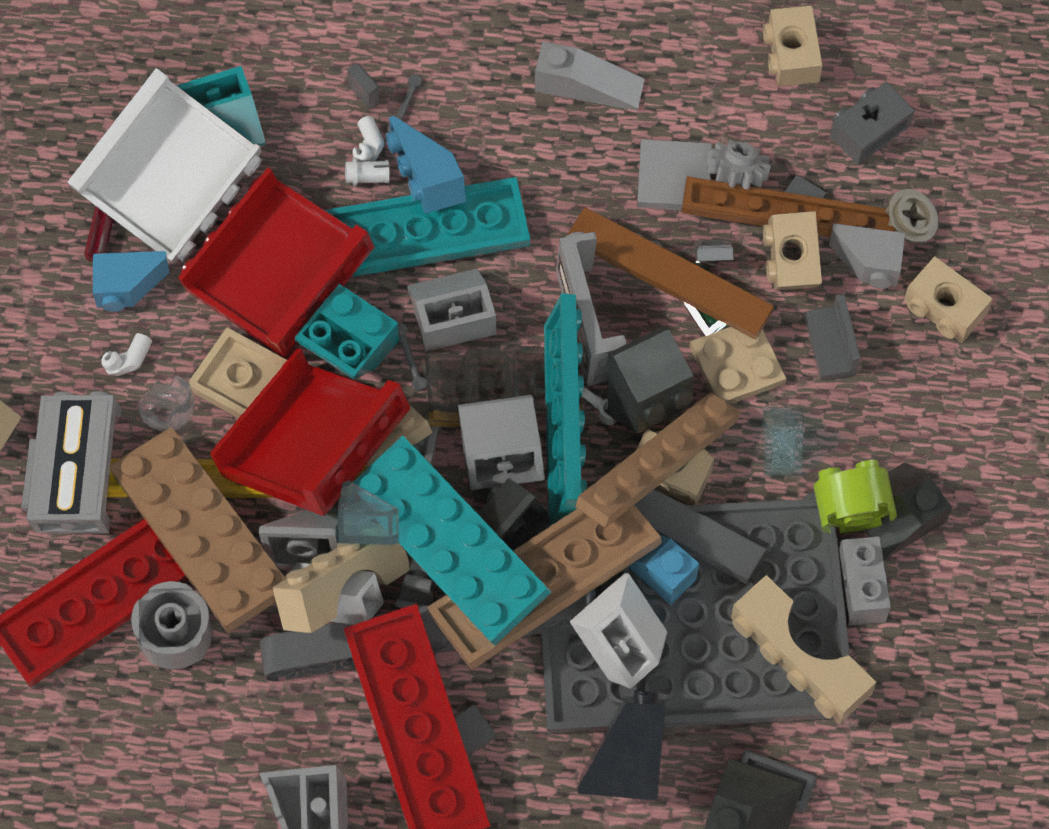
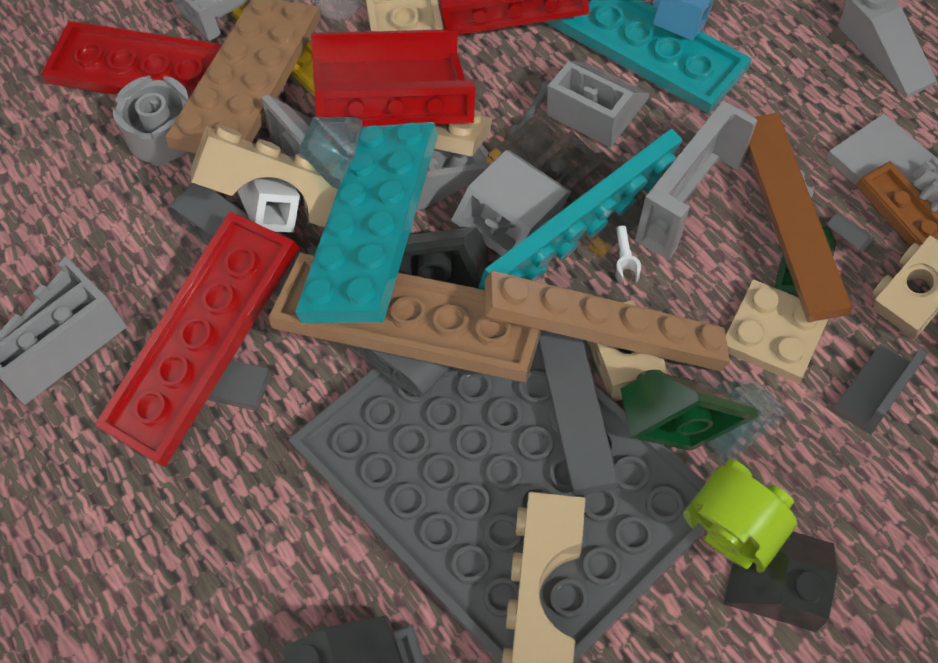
camera: 55 degrees right, 5 degrees down
teal slope [295,284,399,380] -> none
white slope [570,573,667,689] -> none
black slope [578,690,666,801] -> none
pearl dark grey slope [608,326,693,434] -> none
dark azure slope [628,535,699,605] -> none
light grey brick [838,536,891,626] -> none
none -> dark green slope [620,369,759,451]

